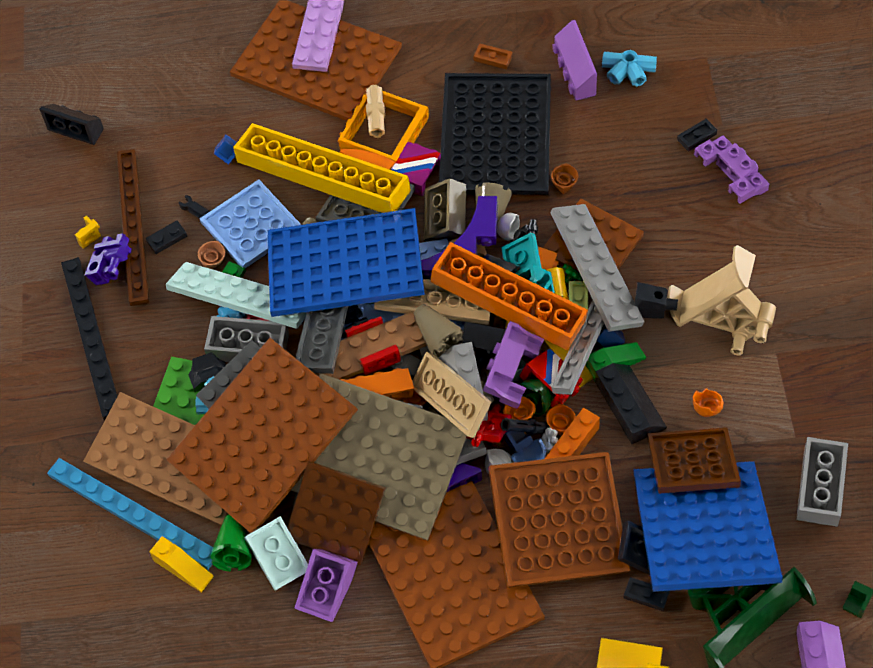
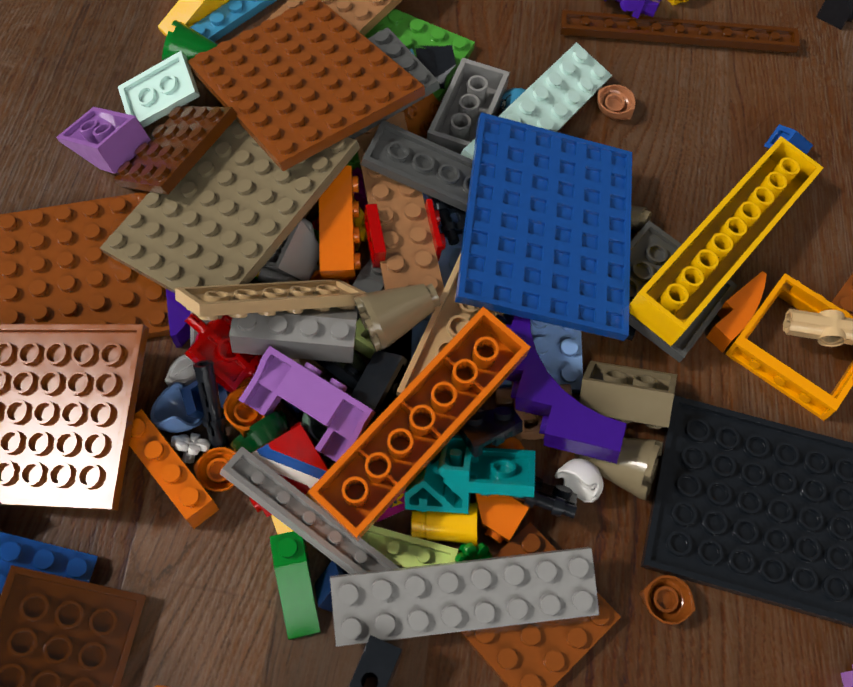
camera: 95 degrees right, 5 degrees up
black plate [146,220,188,254] -> none
black bar [179,195,210,219] -> none
light blue plate [200,179,301,268] -> none
green plate [222,262,246,278] -> none
panel [392,142,441,196] -> none
black slope [595,363,667,444] -> none

